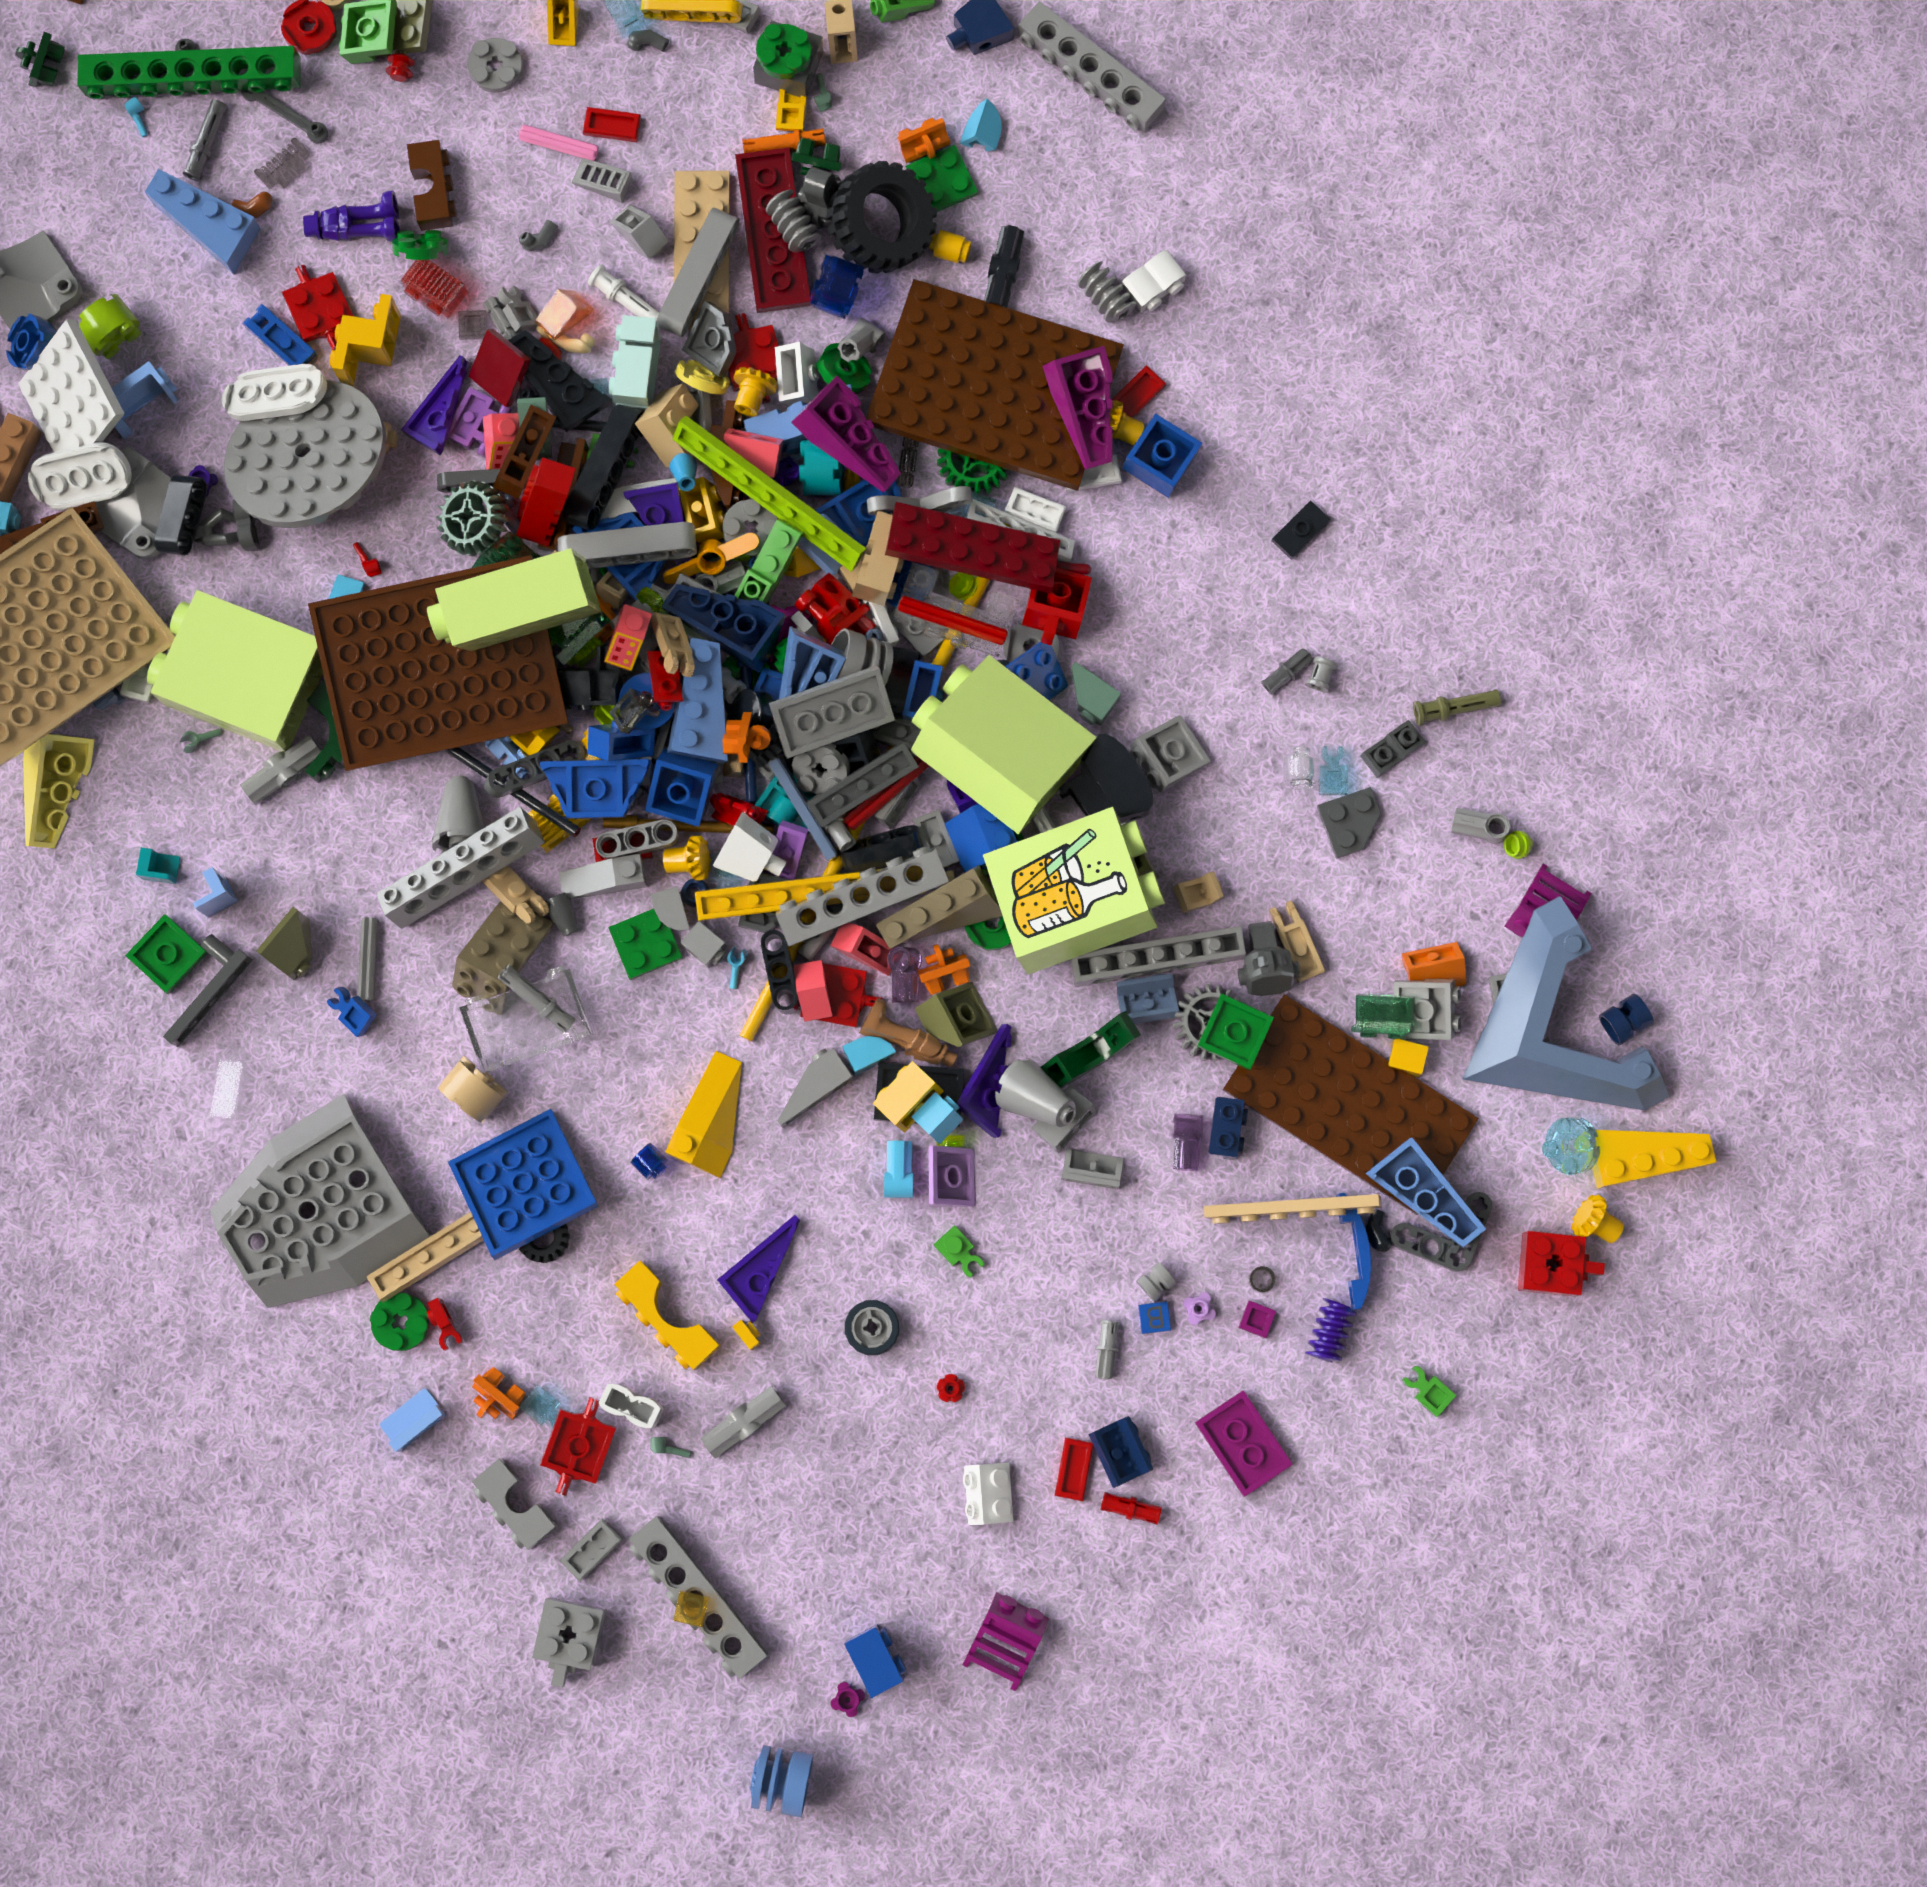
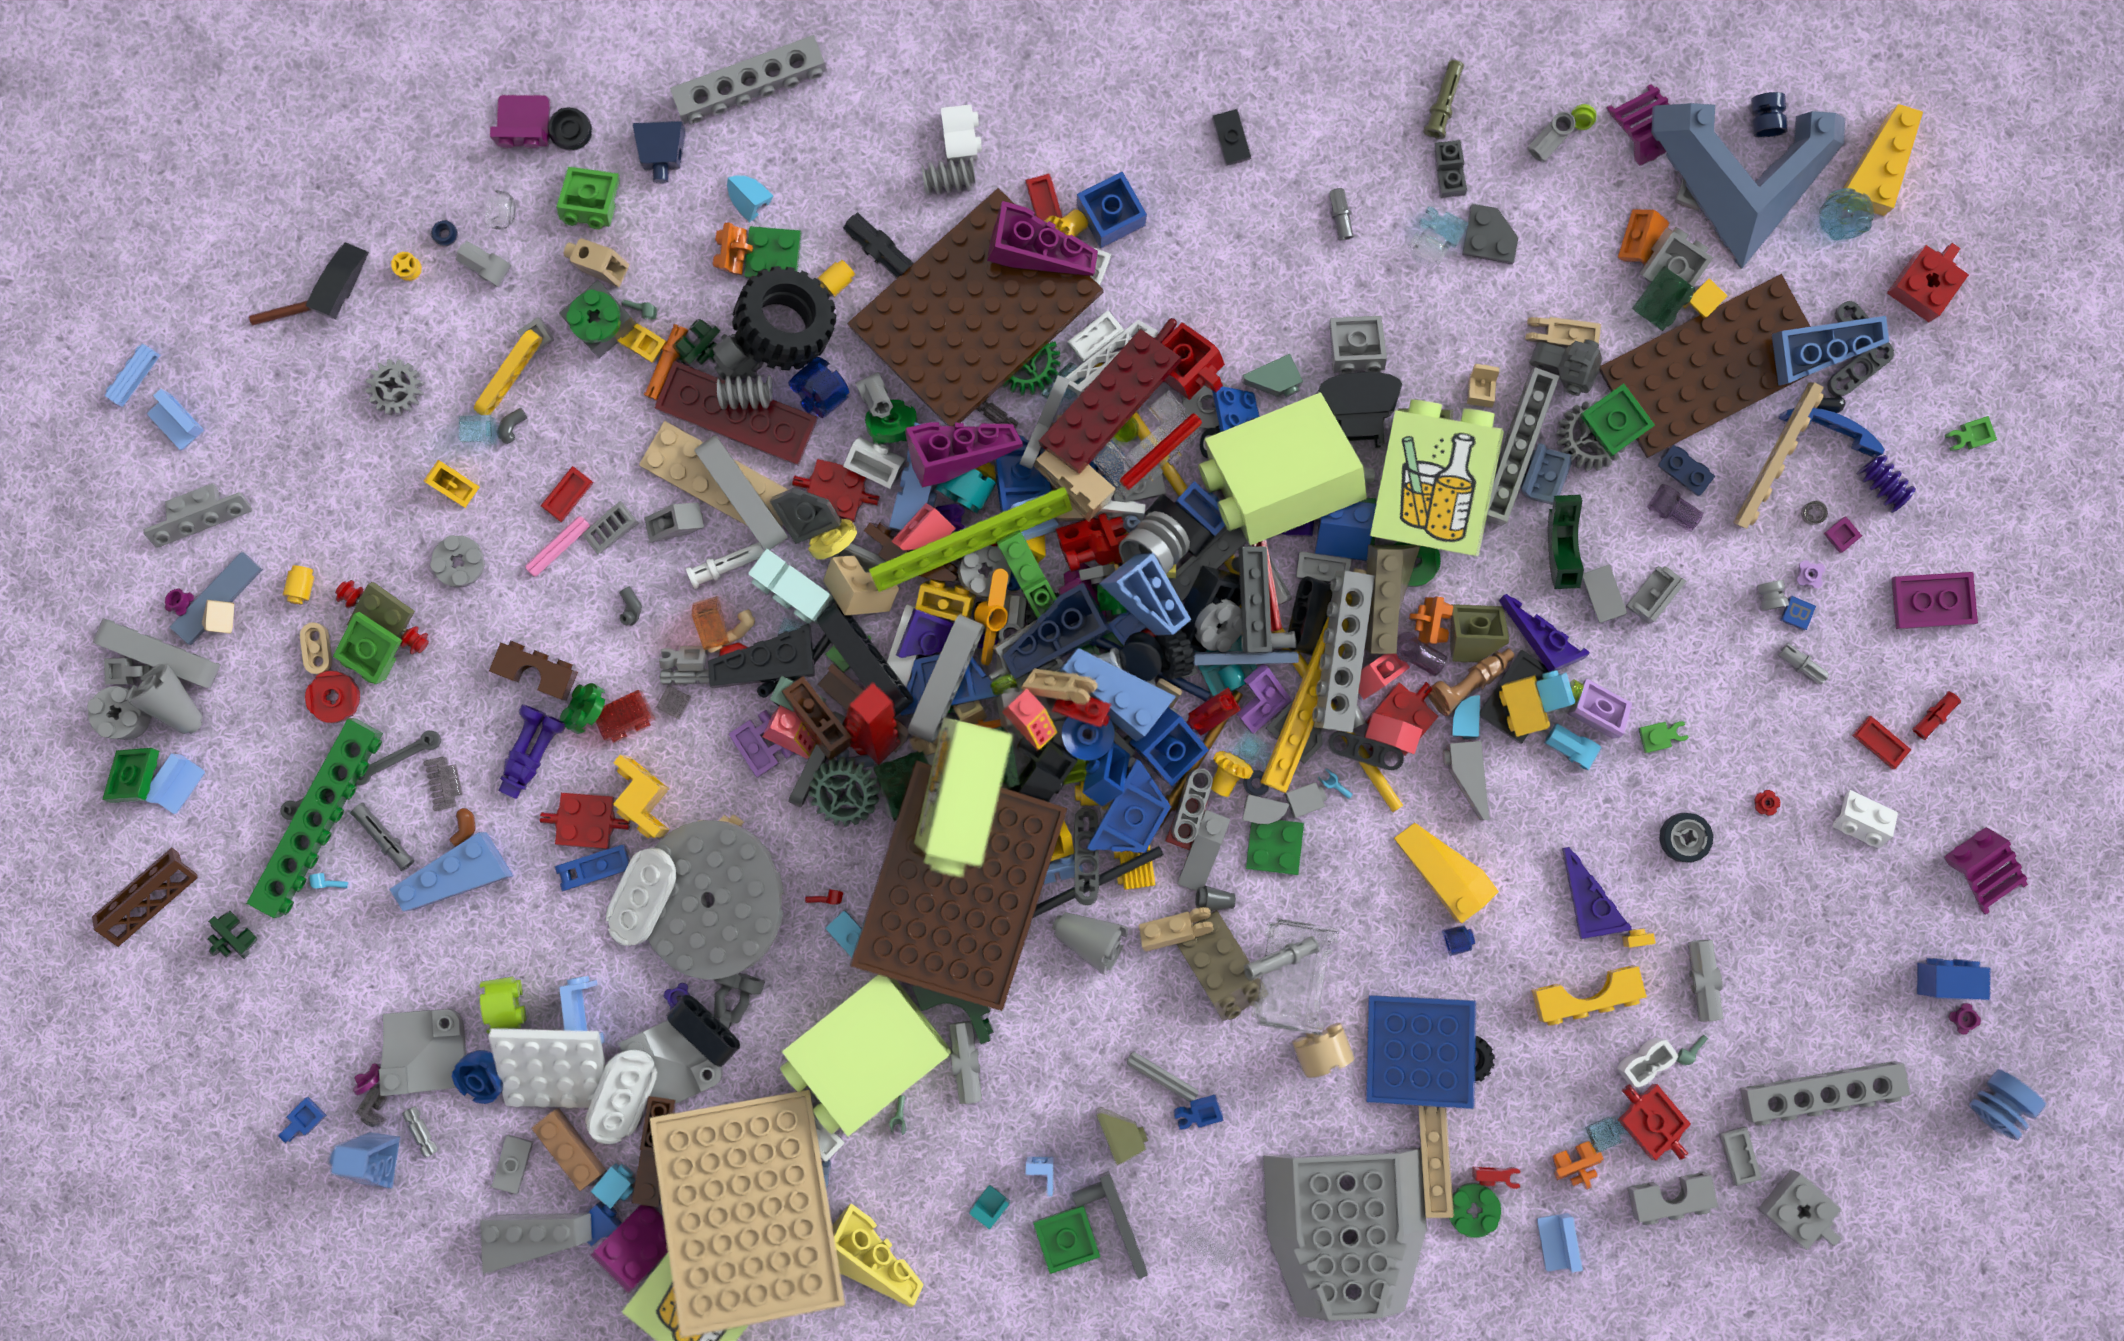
camera: 55 degrees left, 5 degrees up
light grey brick [376,807,545,929] -> none
dark purple wing [401,355,470,455] -> none
dark red tile [468,329,531,407] -> none
clear smoke bracket [610,688,661,734] -> none
dark azure cone [669,453,697,491] -> none
clear yellow tile [673,1591,709,1627] -> none
white torso [713,812,786,881] -> none
orange hips [722,712,771,763] -> none
yellow gear [733,367,778,416] -> none
light grey plate [769,665,895,758] -> none
light grey cone [995,1058,1076,1127] -> none
dark blue bracket [1088,1416,1153,1488] -> none
light grey bush [1305,657,1338,693] -> none
yellow gear [1571,1195,1624,1244] -> none

